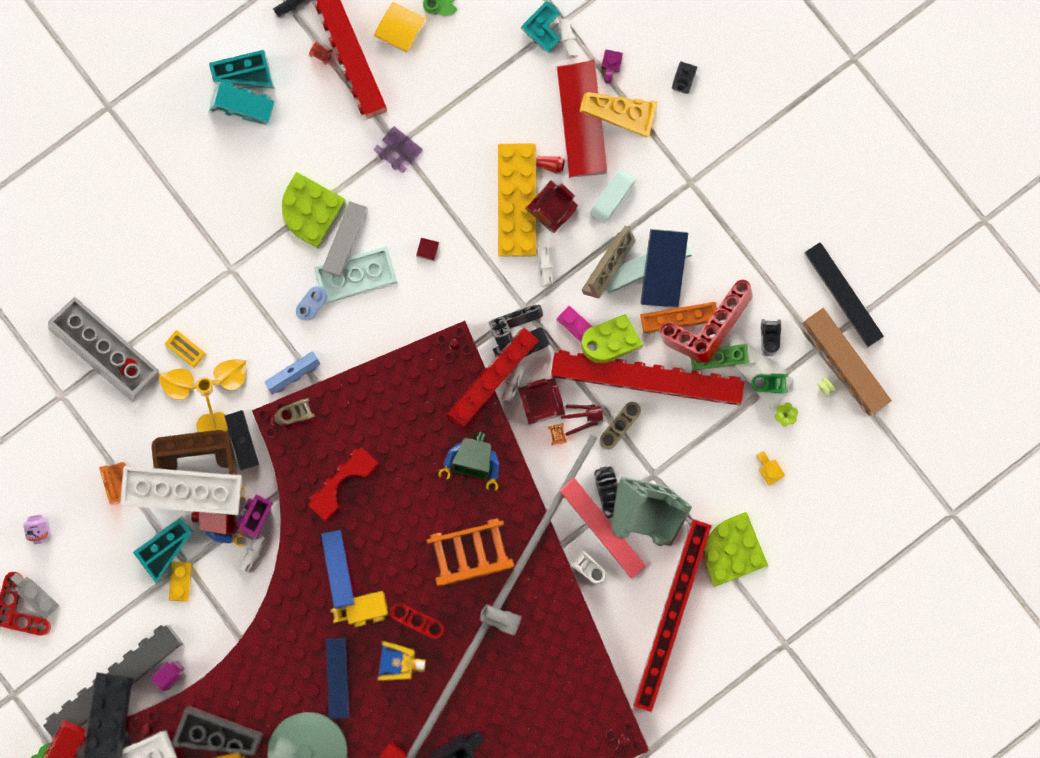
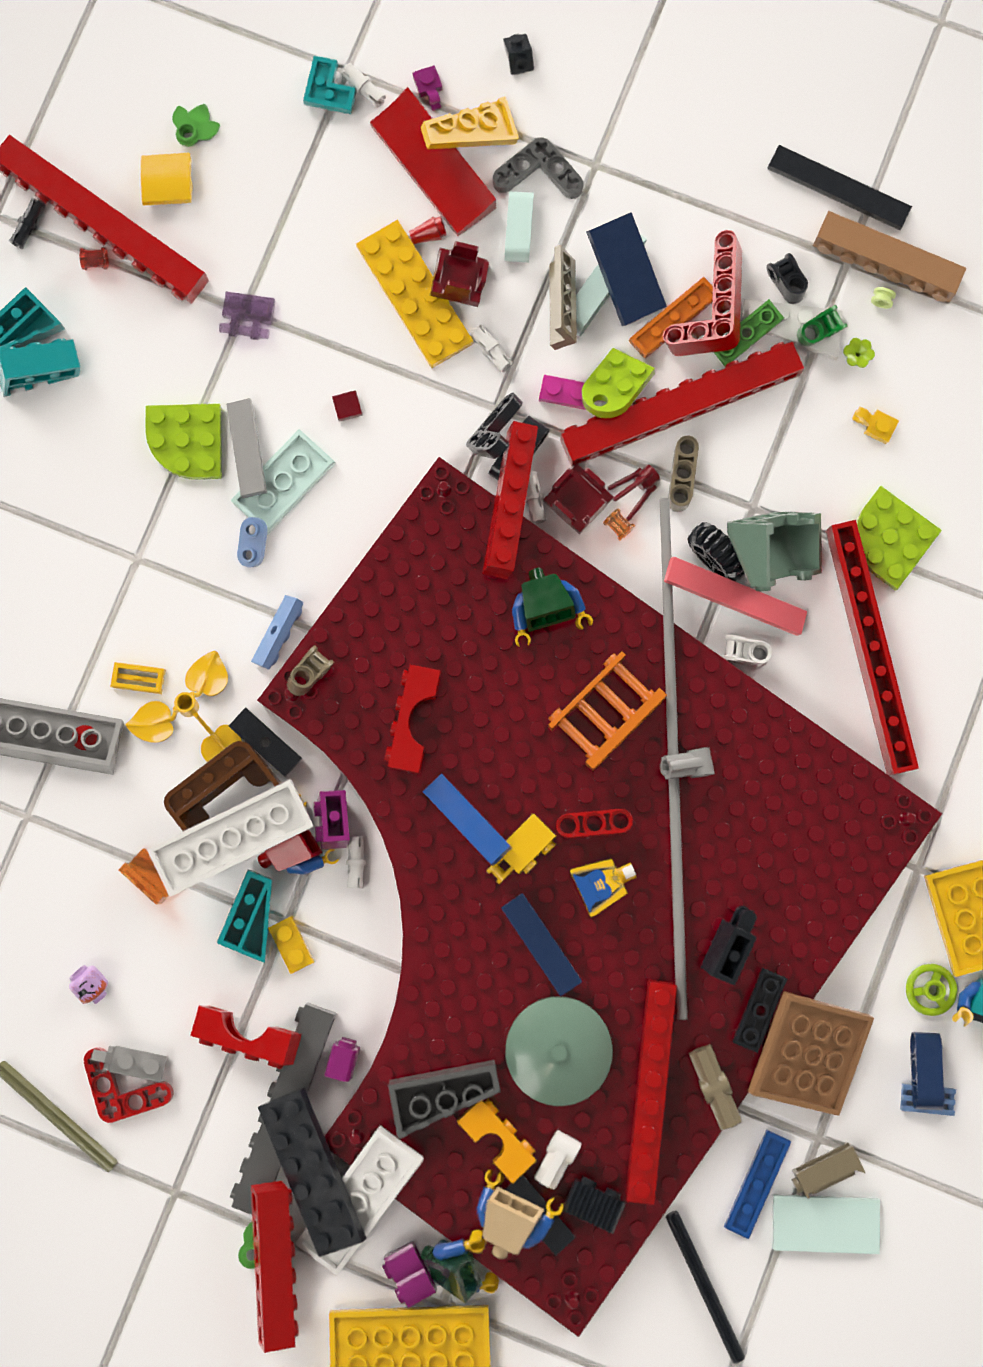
camera: 30 degrees left, 0 degrees up
none -> red arch [190,1005,302,1069]
none -> dark grey beam [493,137,584,199]

